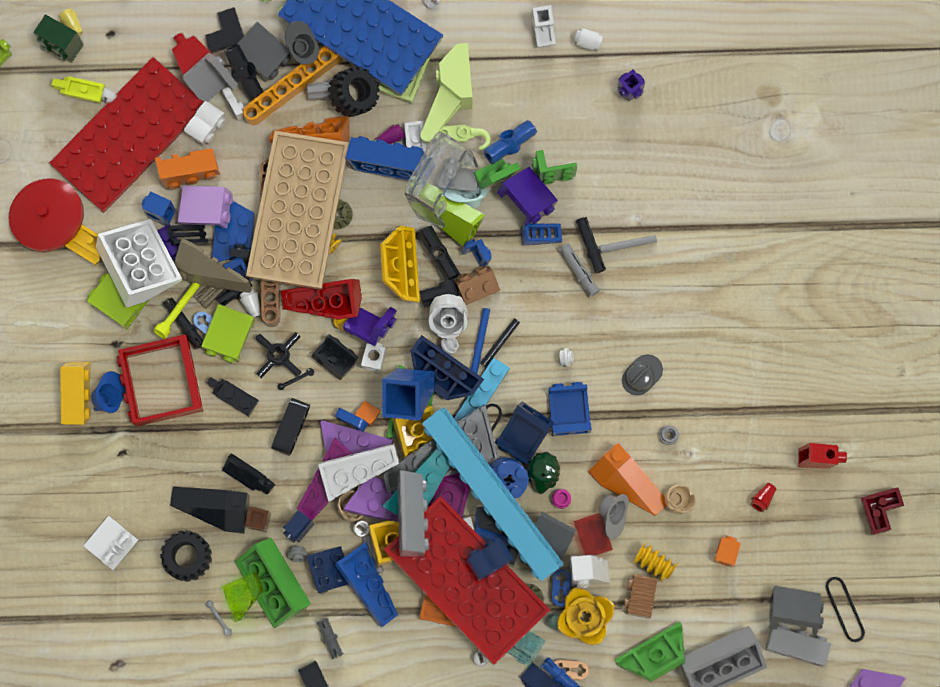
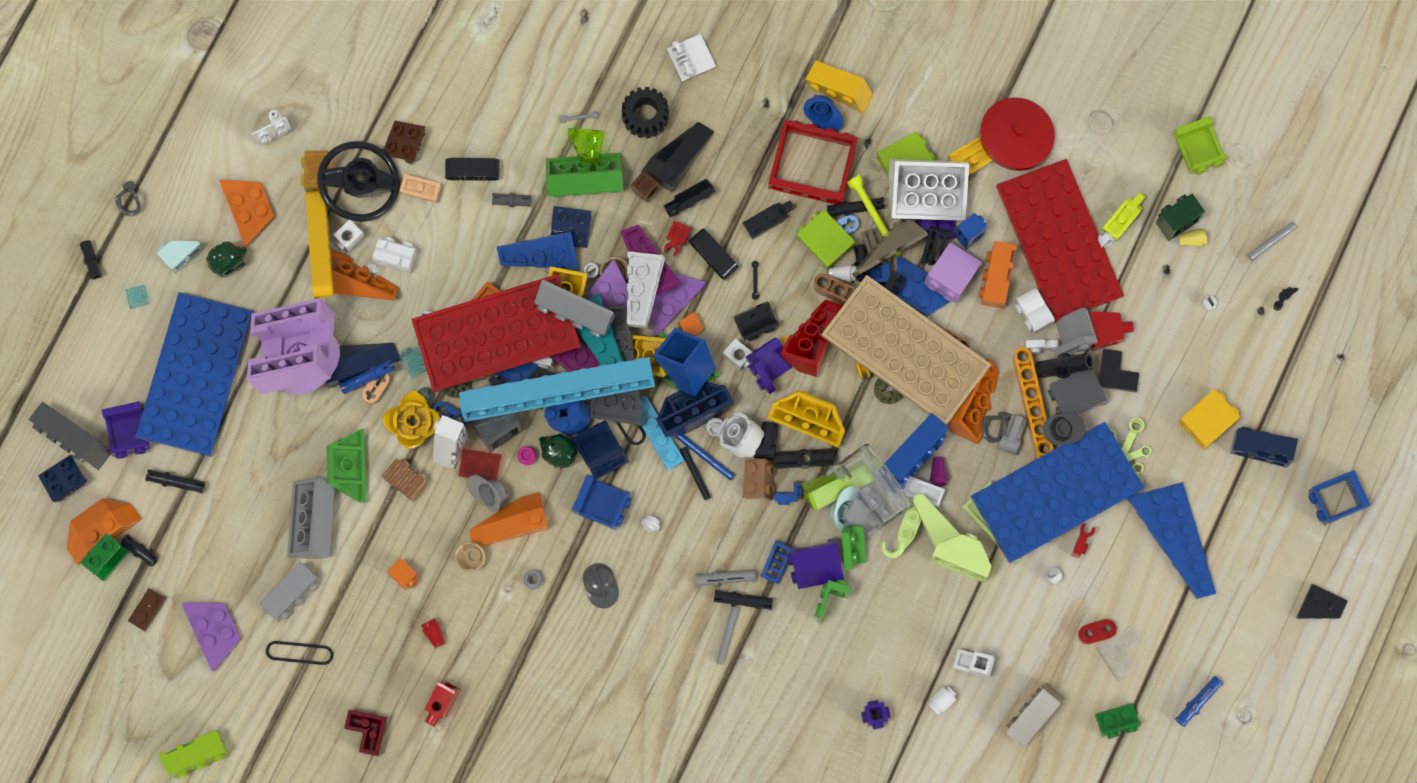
camera: 115 degrees right, 0 degrees up
black bar [255,332,302,379] -> none
dark blue brick [283,510,314,543] -> none
light grey plate [288,547,308,563] -> none
black tyre [328,67,380,117] -> none
blue beam [334,408,368,432] -> none
dark blue brick [466,539,513,582] -> none
blue piece [483,120,537,165] -> none
yellow piece [634,542,678,582] -> none
dark grey panel [769,586,824,635] -> none
none -> red plate [664,221,691,257]
none -> dark grey piece [982,412,1011,443]

